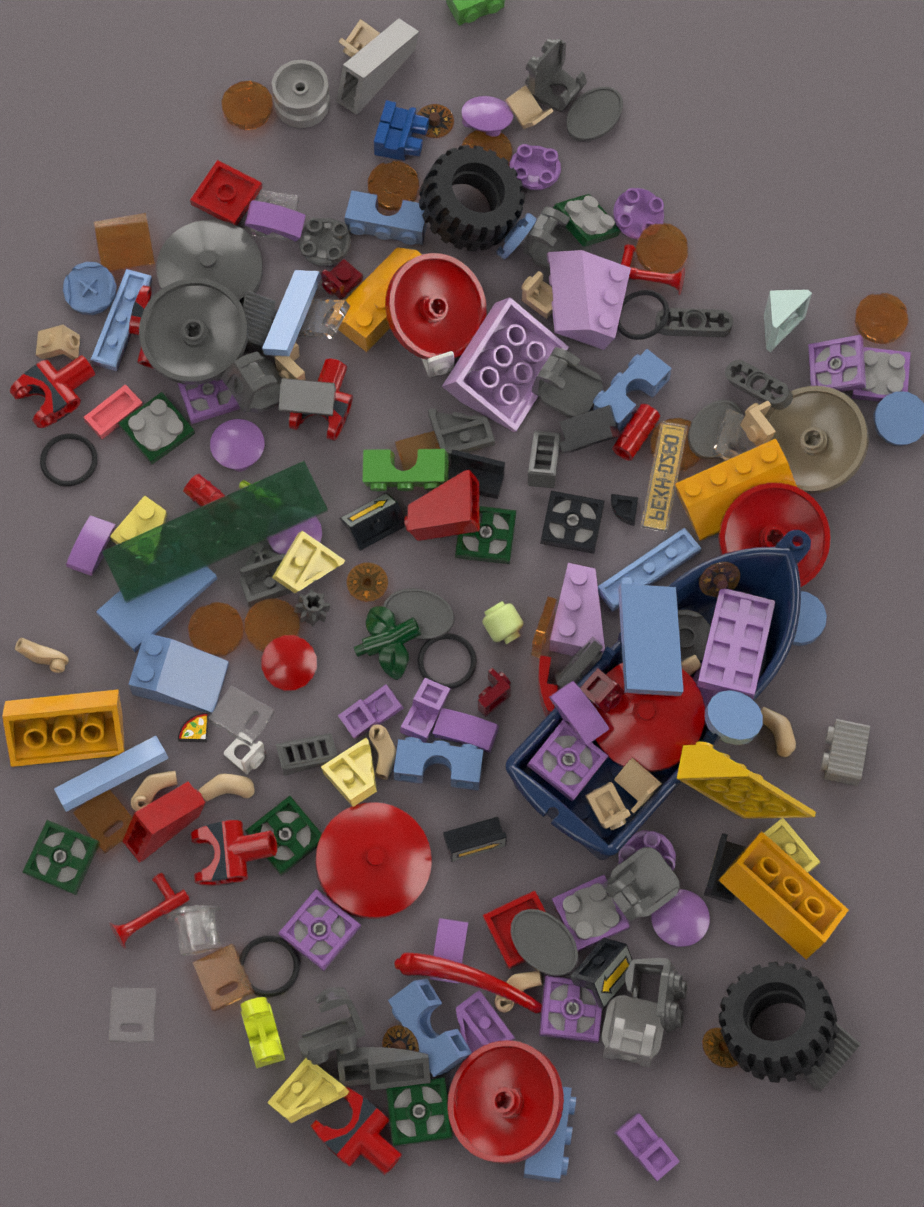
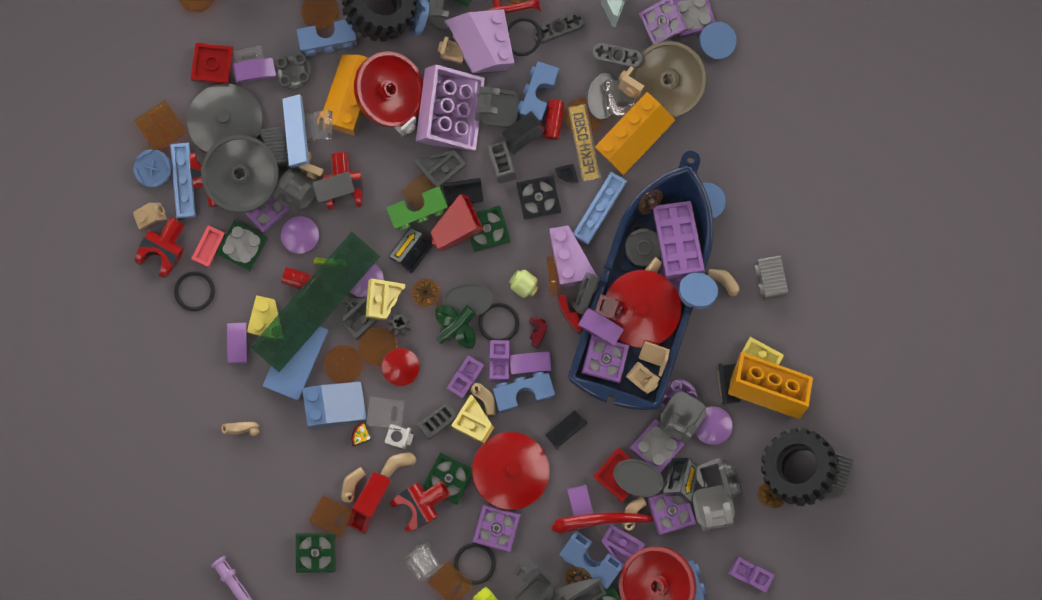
camera: 25 degrees left, 10 degrees up
light orange slope [2,689,125,767] -> none
light blue tile [54,736,168,812] -> none
red piece [109,873,190,949] -> none
dark red bracket [321,259,363,300] -> none
medium blue tile [618,584,683,696] -> none
yellow slope [677,742,816,819] -> none
red dish [718,483,831,587] -> none

